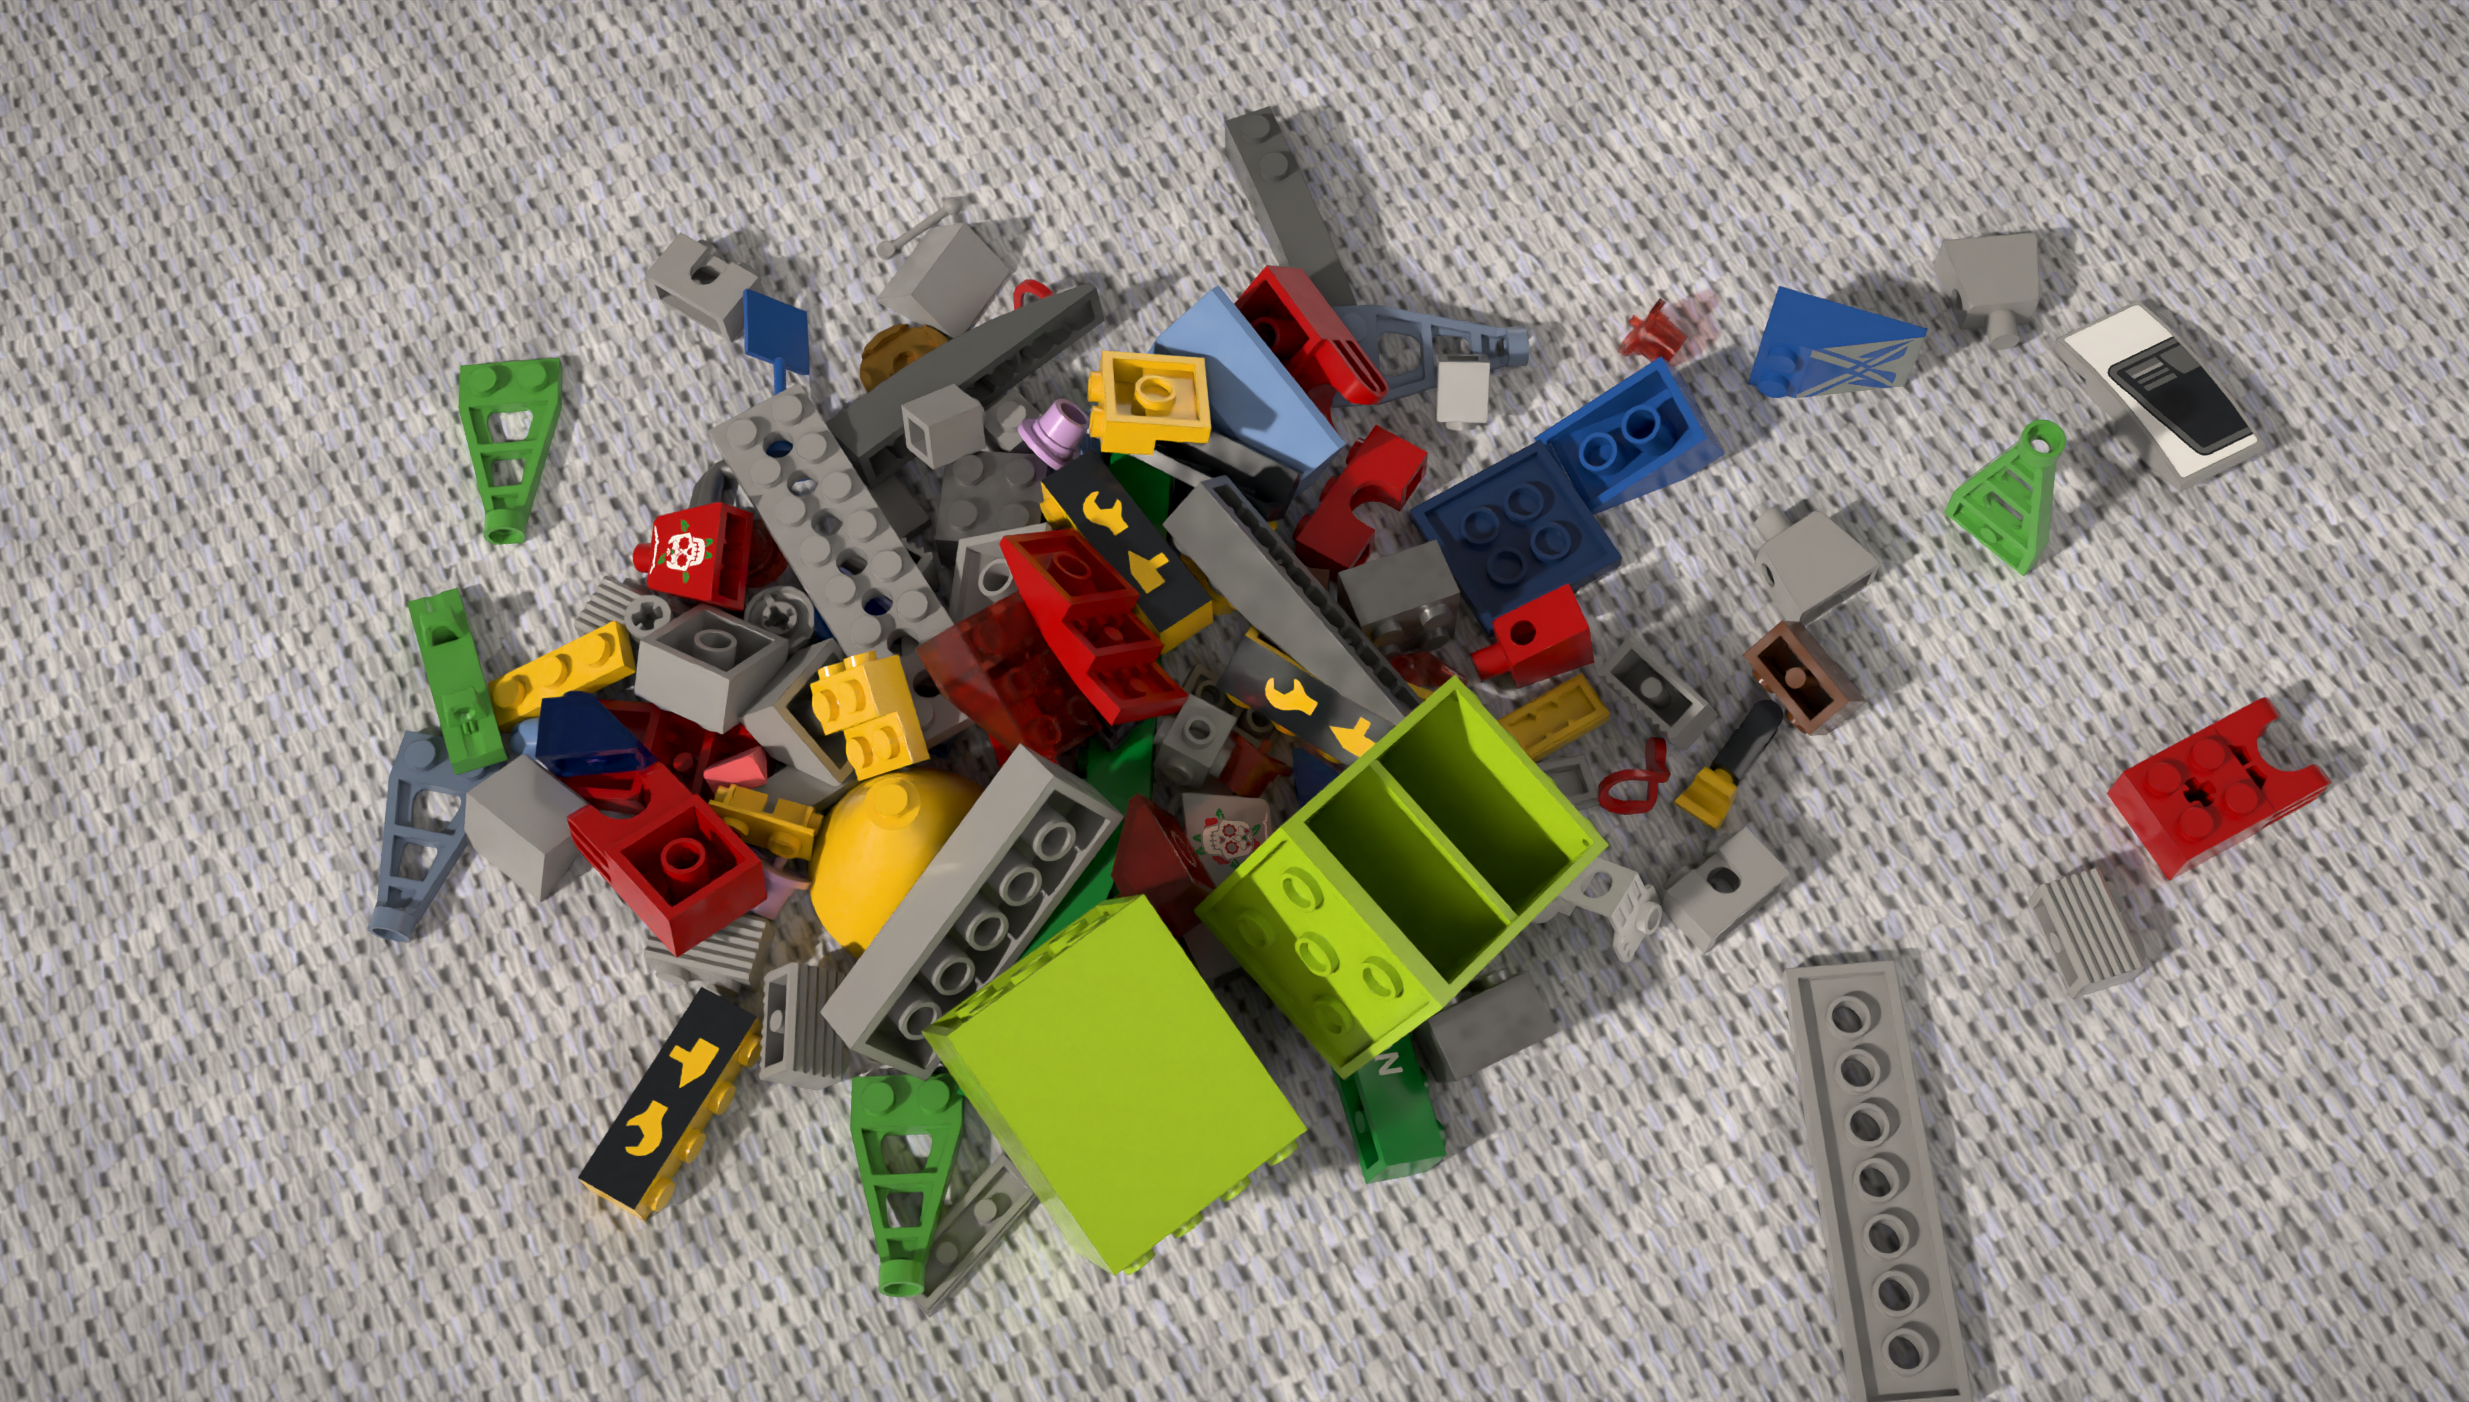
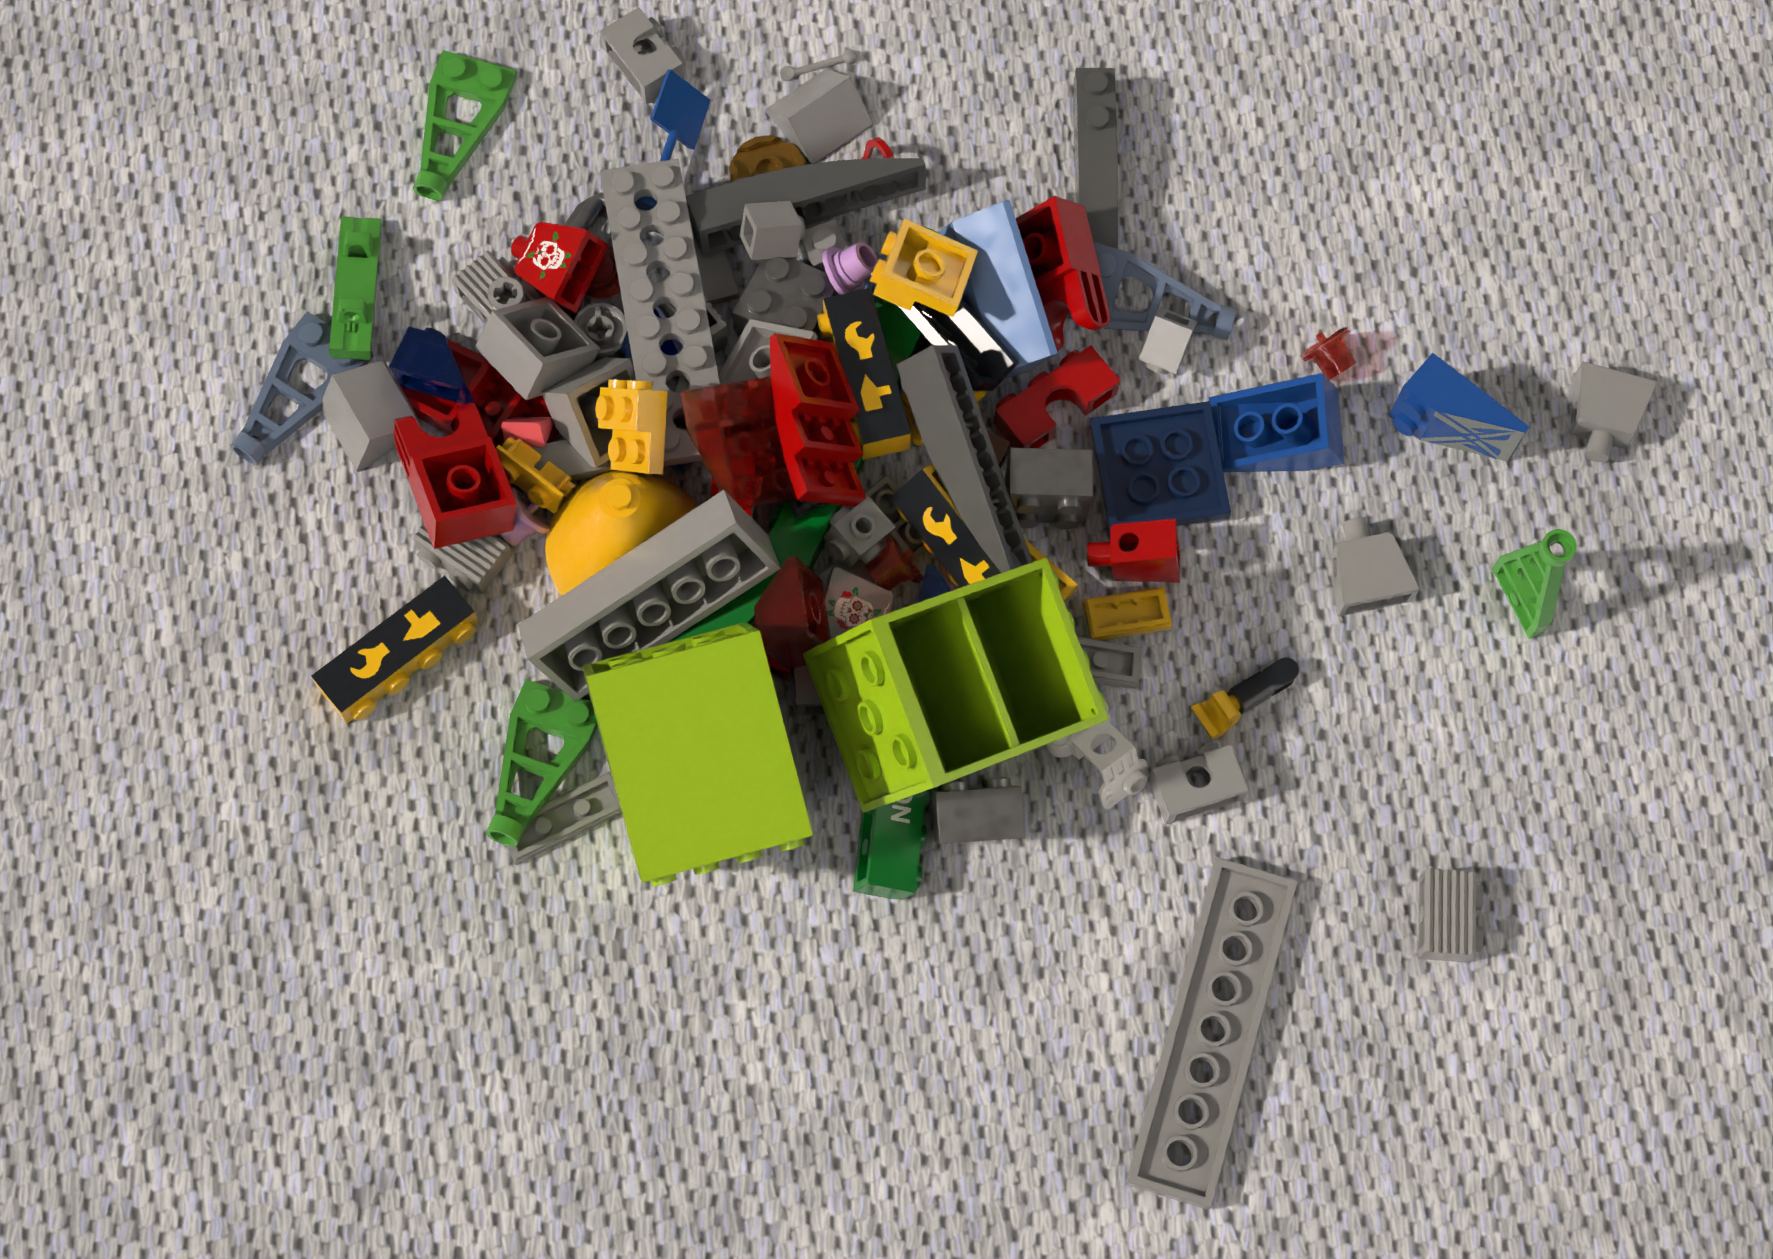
camera: 15 degrees right, 5 degrees up
yellow plate [487,620,636,733] -> none
medium blue hinge [510,716,552,760] -> none
light grey brick [758,962,850,1090] -> none
clear red arm [1390,652,1468,689] -> none
red piece [1597,737,1671,815] -> none
light grey brick [1599,636,1718,751] -> none
reddish brown brick [1743,620,1867,736] -> none
slope [2055,300,2266,492] -> none
red brick [2107,697,2332,881] -> none

